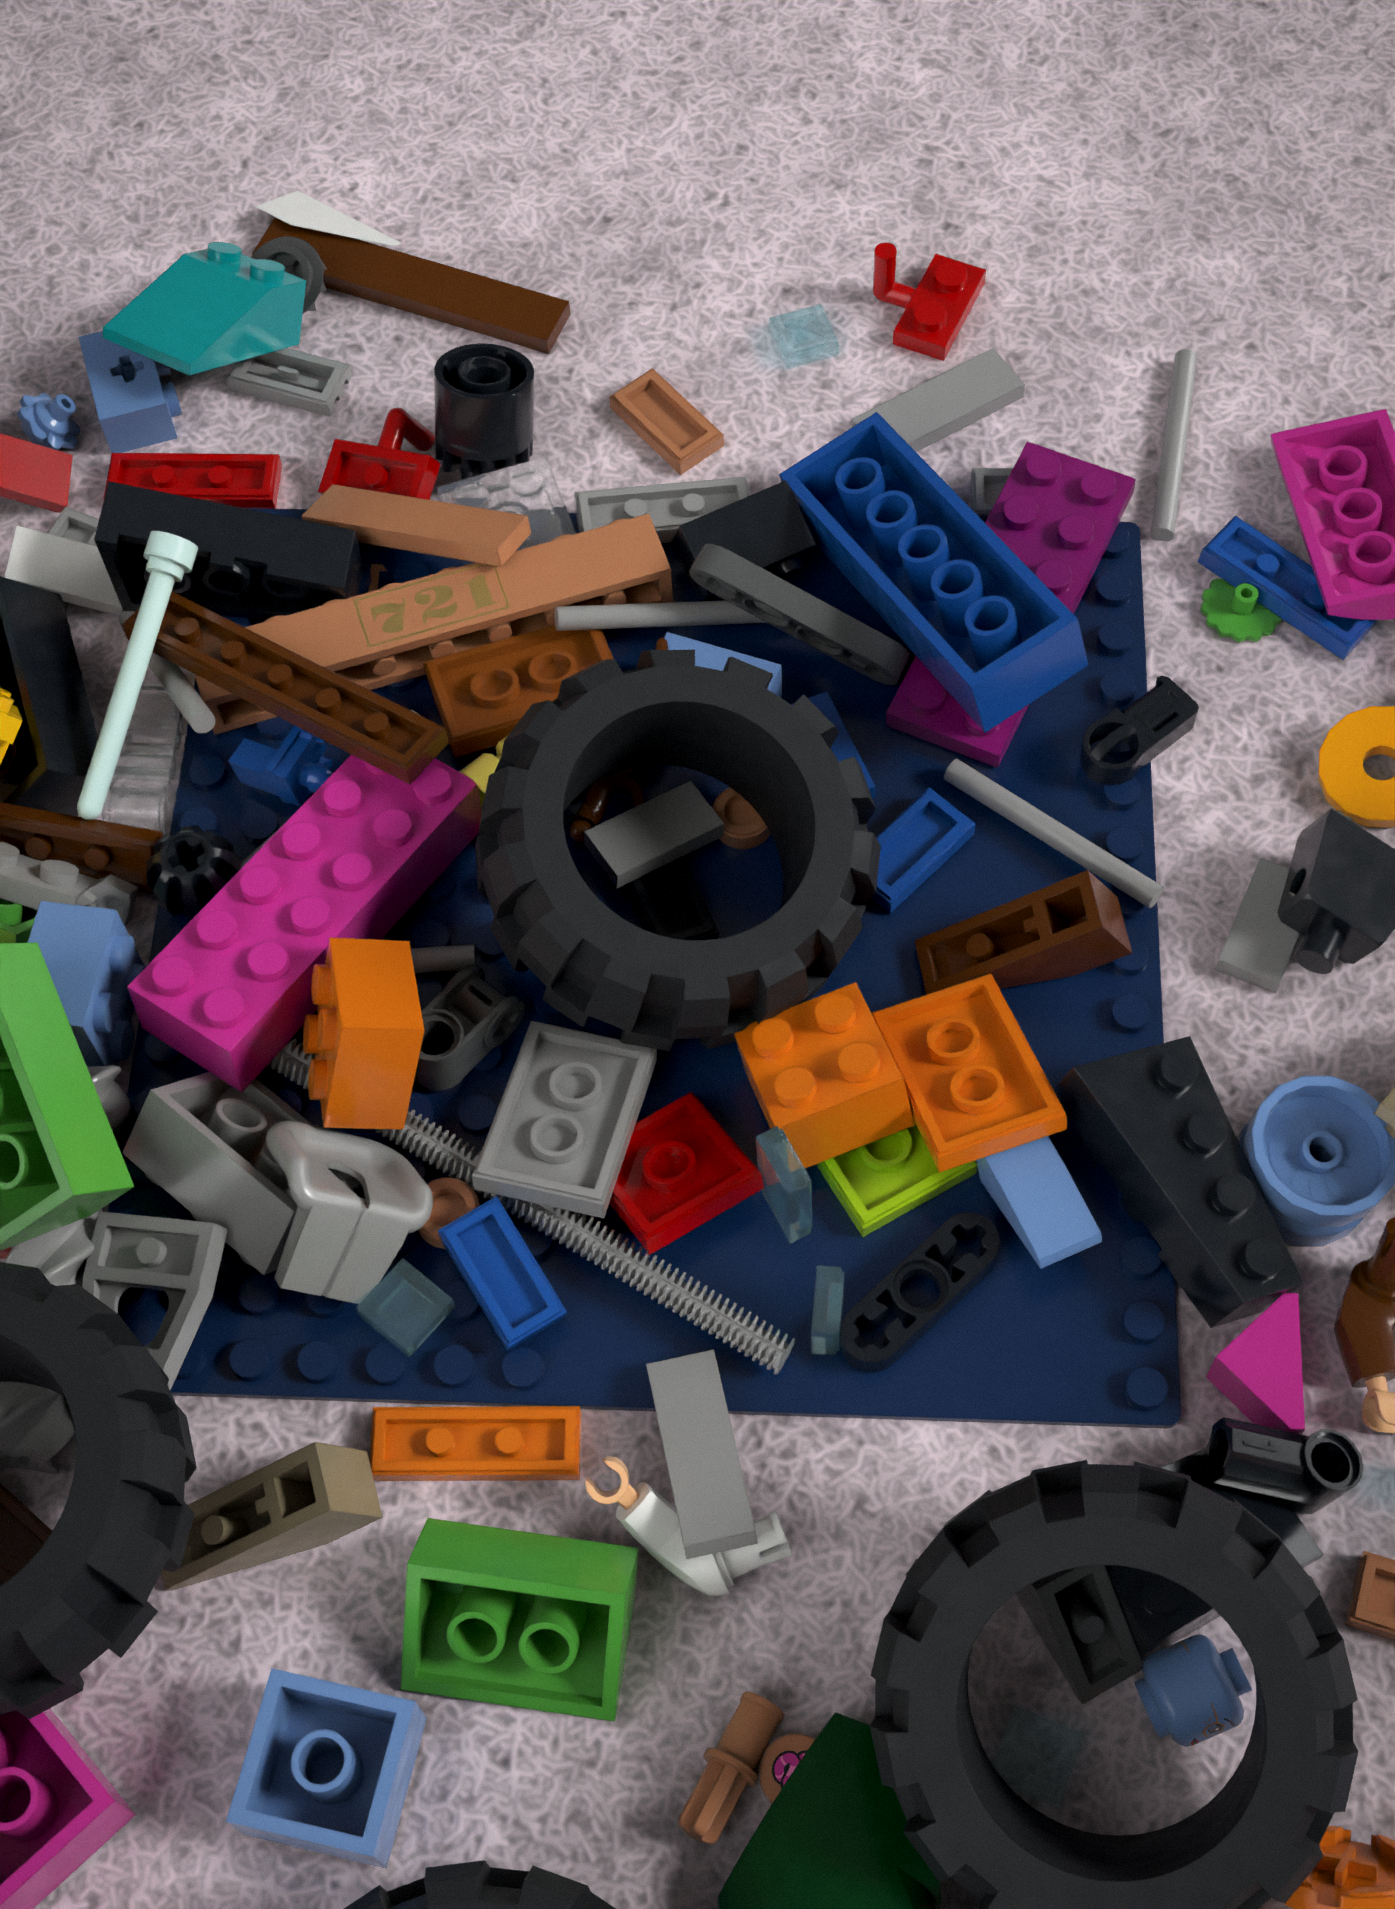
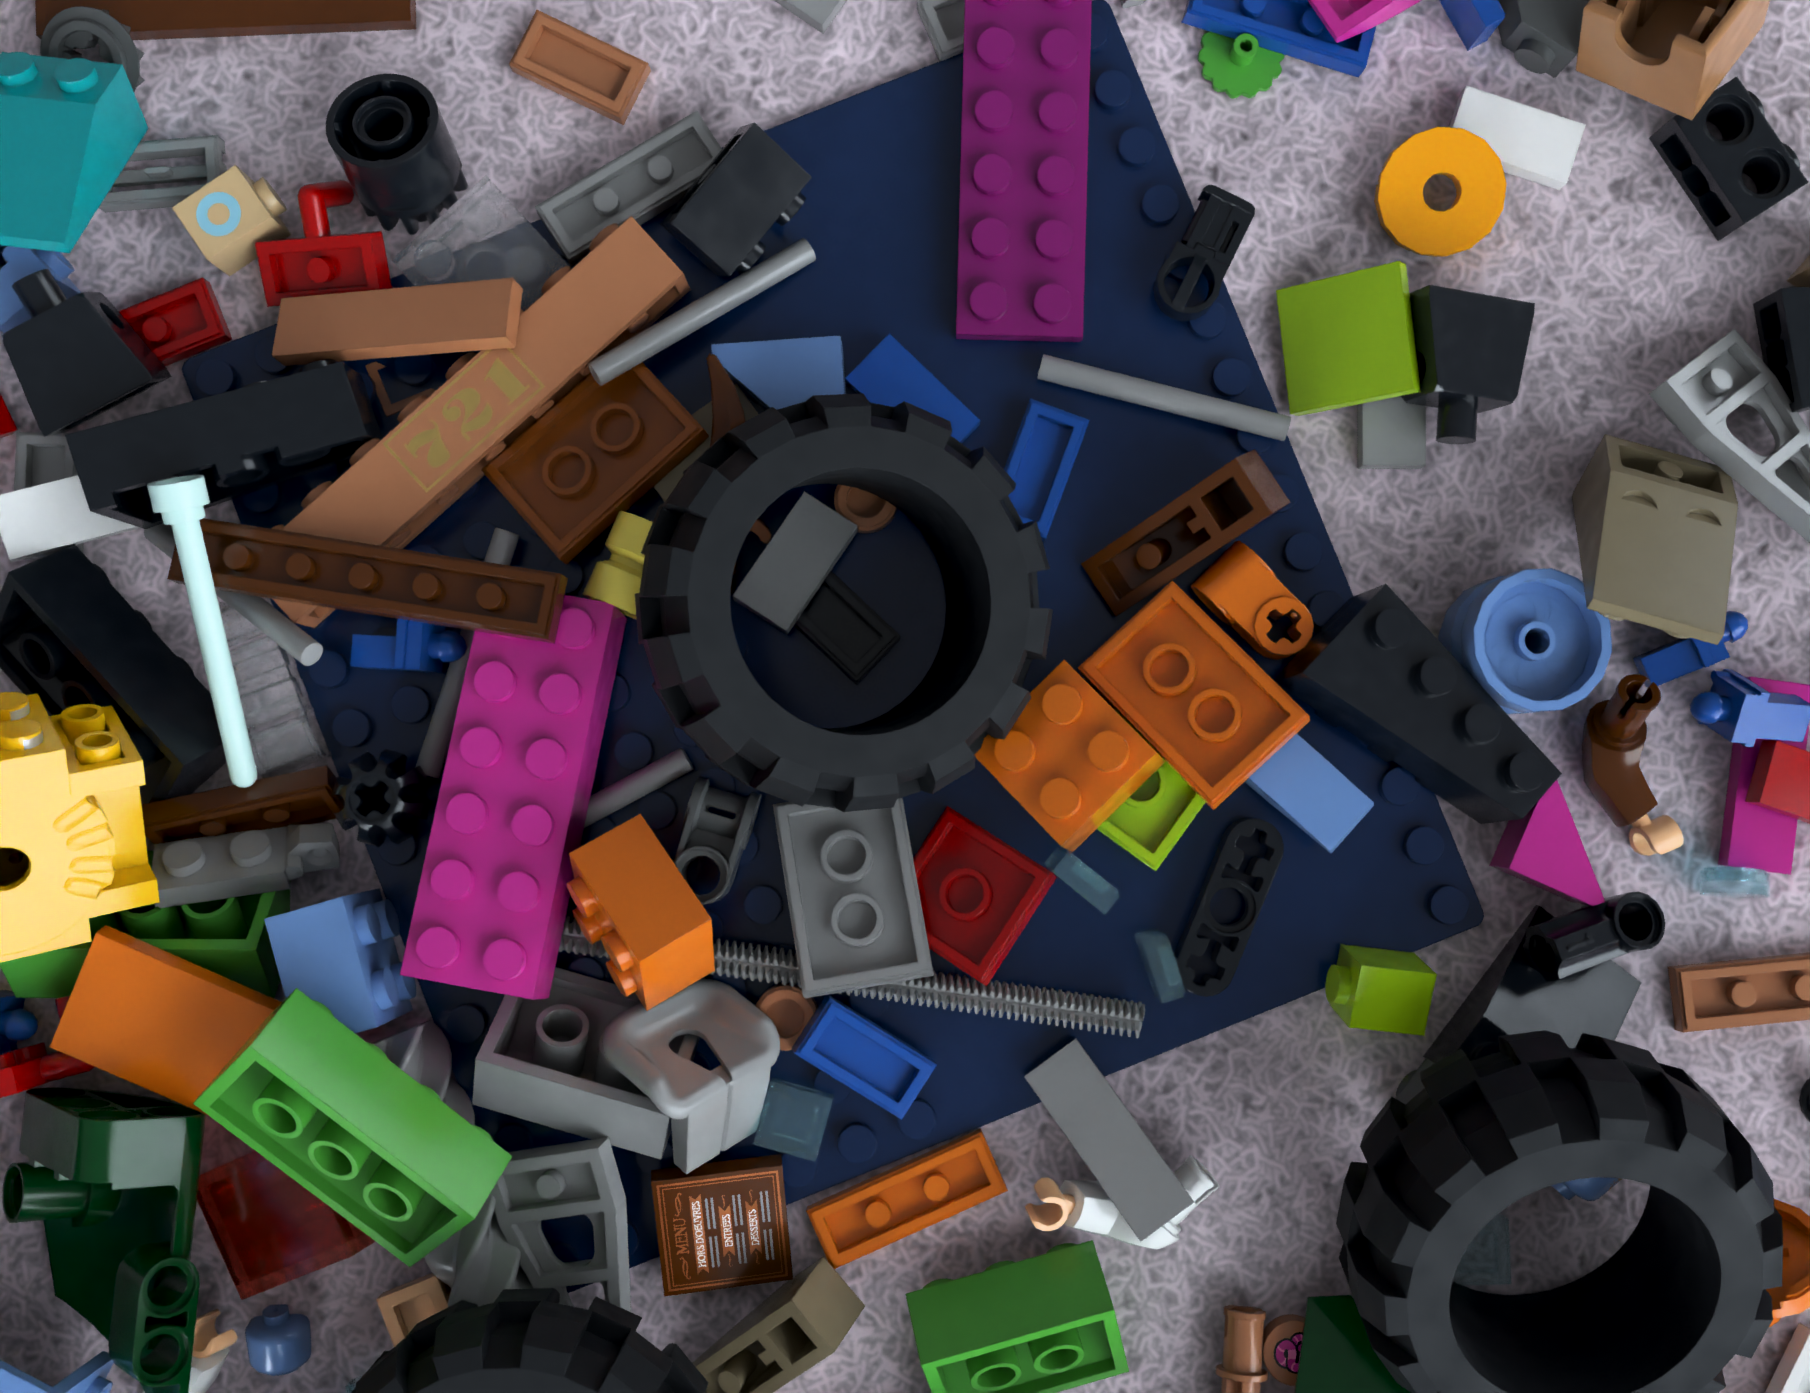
camera: 25 degrees left, 25 degrees up
dark grey beam [689,544,910,685] -> none
blue brick [779,412,1089,733] -> none
none -> black torso [2,269,172,437]
none -> tan brick [172,165,291,276]
none -> reddish brown tile [651,1154,793,1297]
none -> orange piece [1191,541,1314,660]
none -> lime tile [1276,261,1421,416]
none -> lime brick [1325,944,1437,1036]

